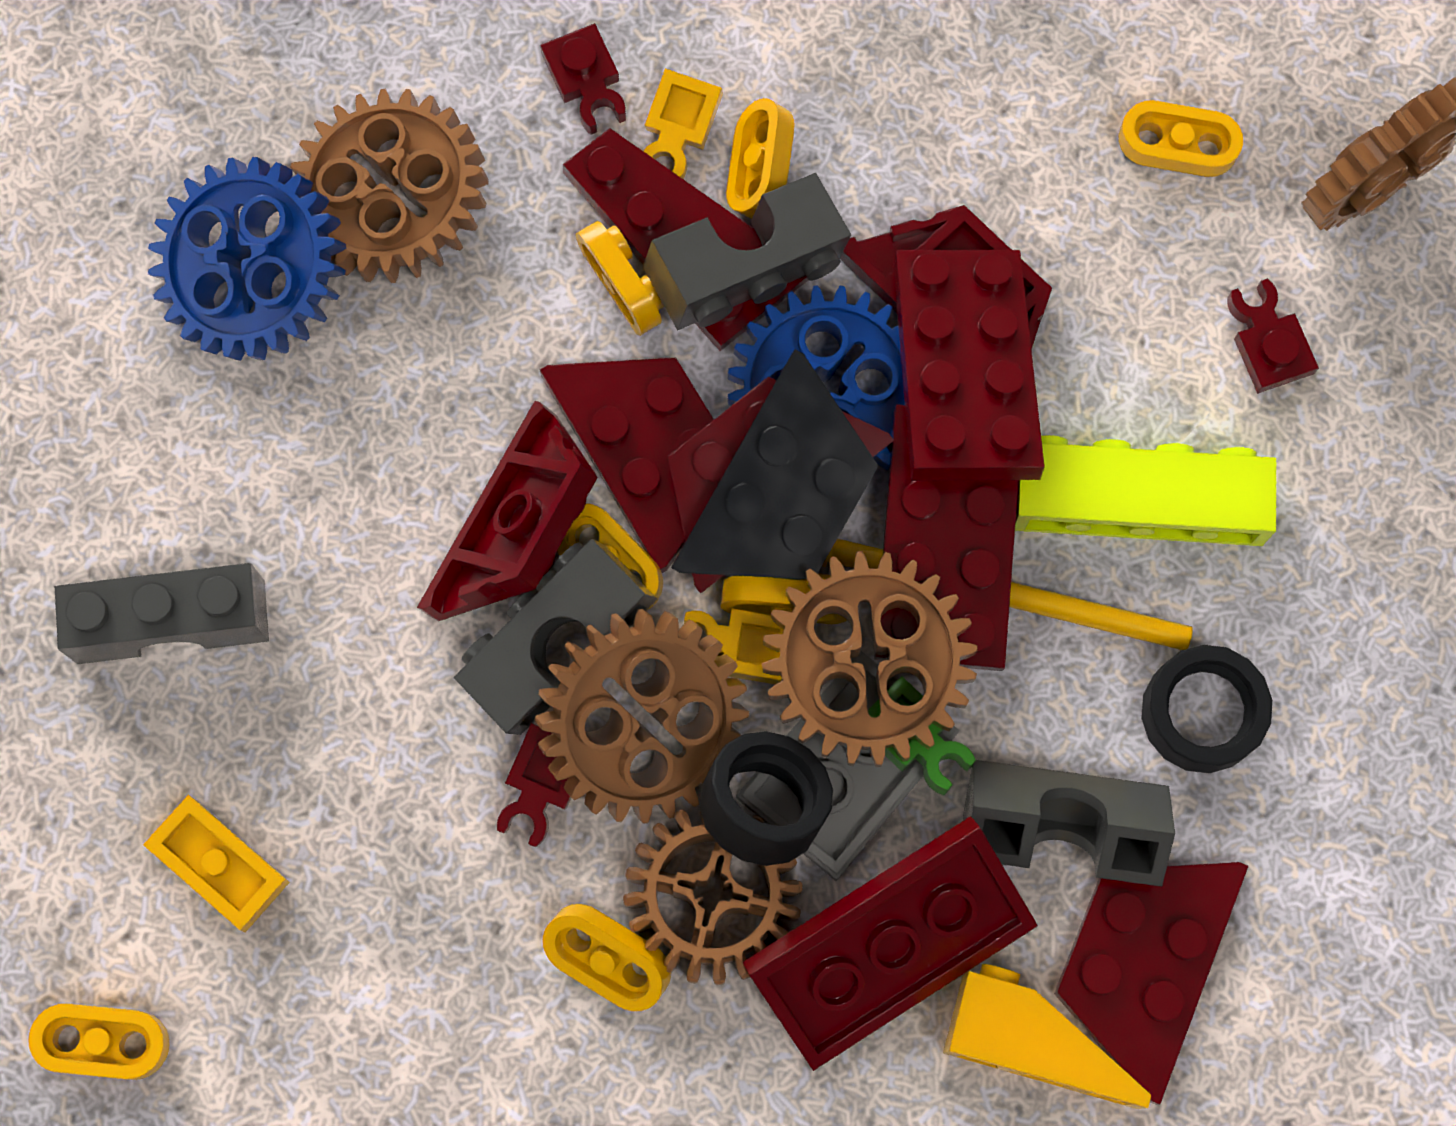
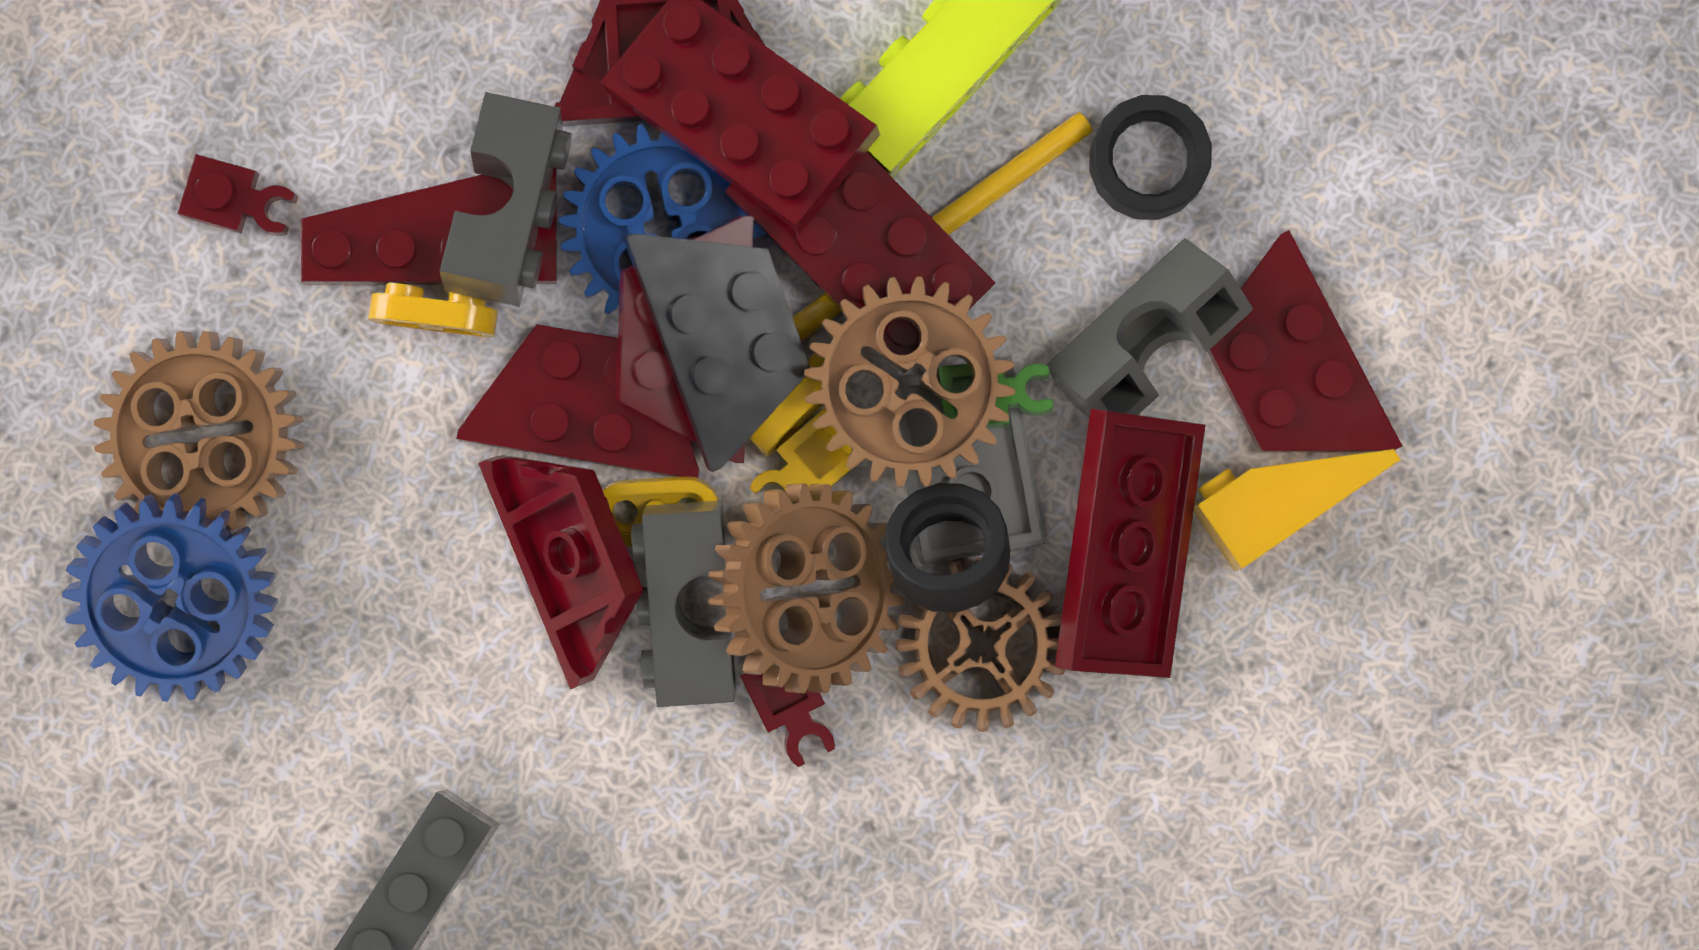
camera: 45 degrees left, 10 degrees up
yellow plate [543,904,671,1011] -> none
yellow plate [644,68,723,179] -> none
yellow plate [726,98,795,219] -> none

